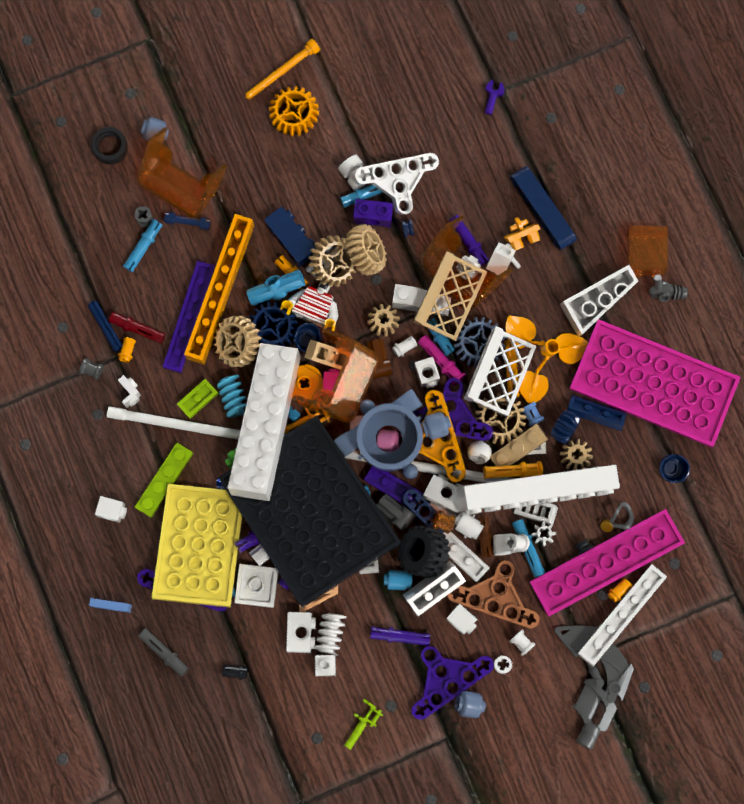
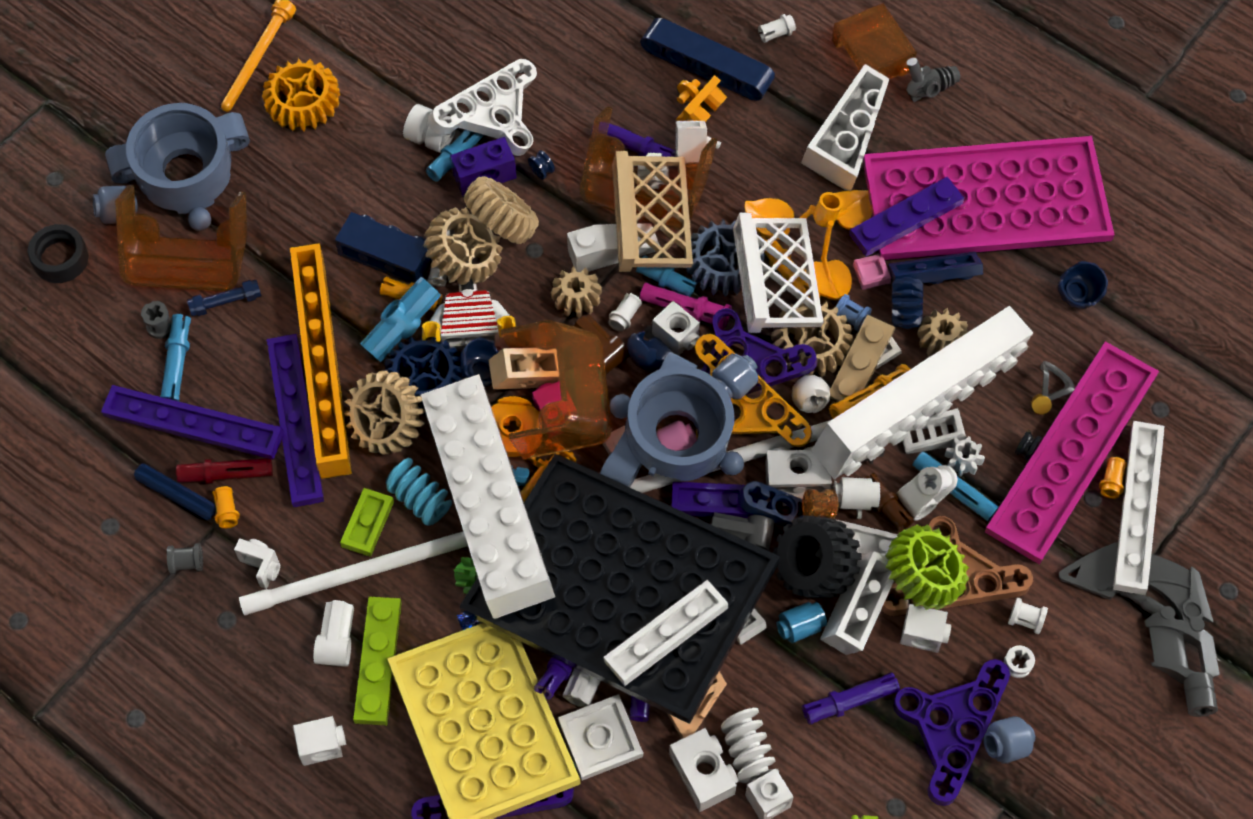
camera: 30 degrees left, 15 degrees down
none -> dark purple plate [101,385,284,460]
none -> sand blue piece [105,103,250,231]
none -> white piece [314,600,354,667]
none -> white plate [604,580,728,686]
none -> dark blue hair [627,331,673,373]
none -> white pin [758,14,796,43]
none -> dark purple plate [849,176,964,257]
none -> bright pink tile [853,254,891,290]
none -> lime gear [885,524,969,610]

